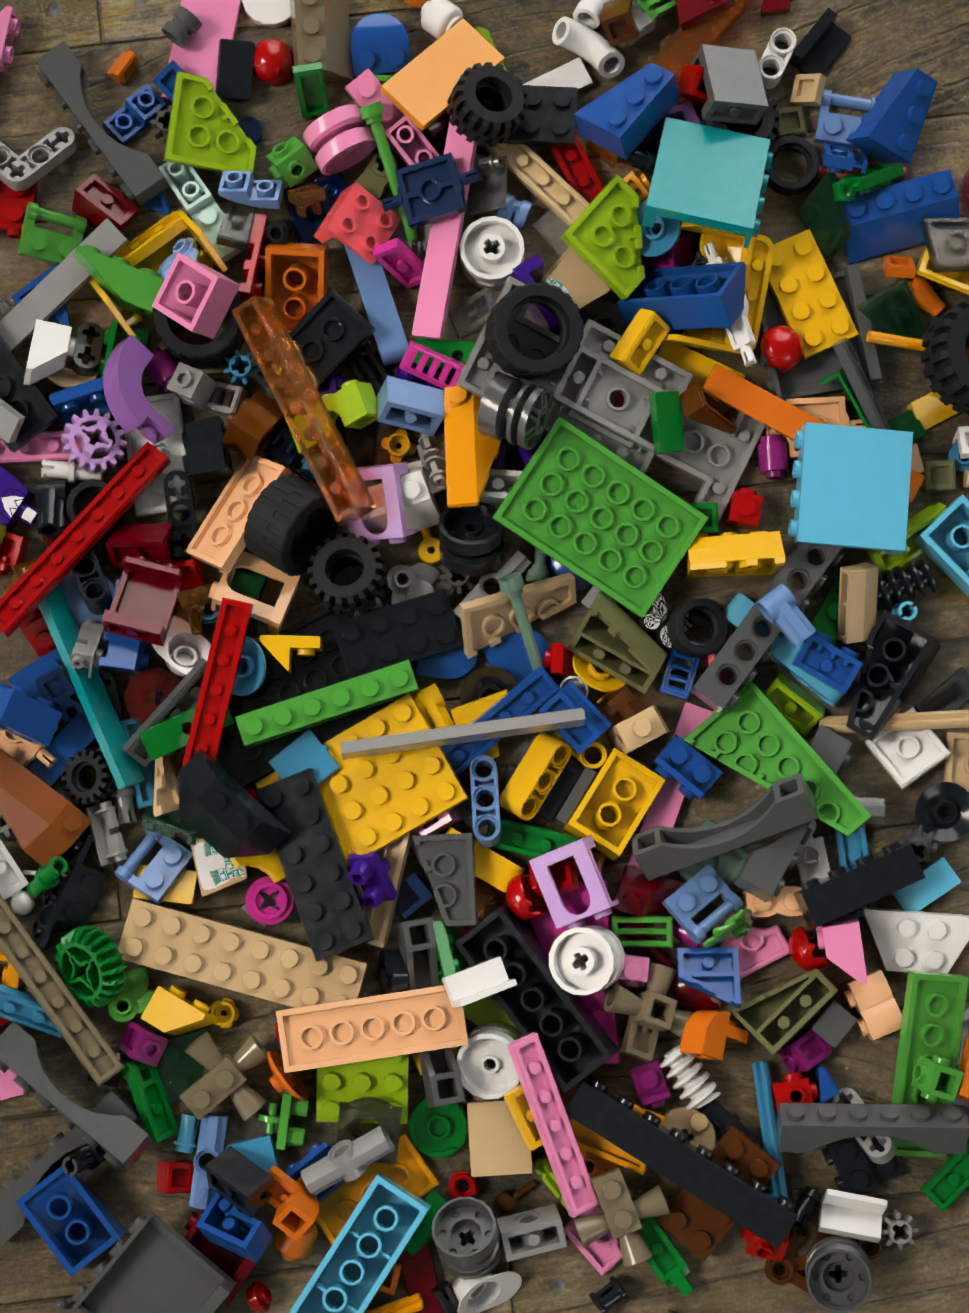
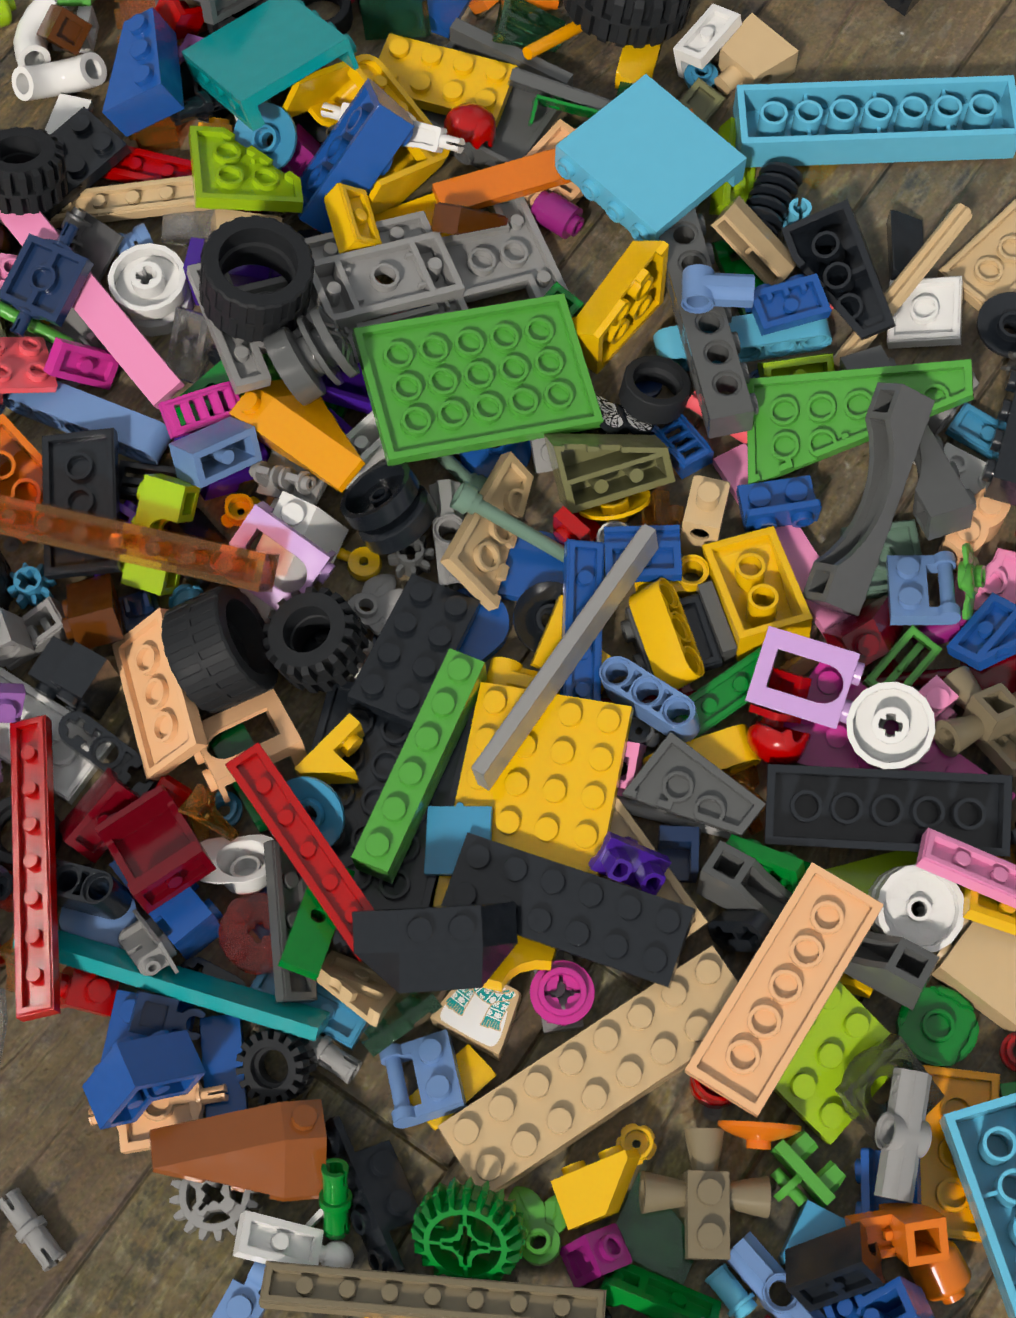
camera: 45 degrees left, 15 degrees down
light grey hinge [85,801,128,866] -> none
white panel [442,956,517,1008] -> none
green slope [649,391,685,454] -> none
red brick [725,488,764,531] -> none

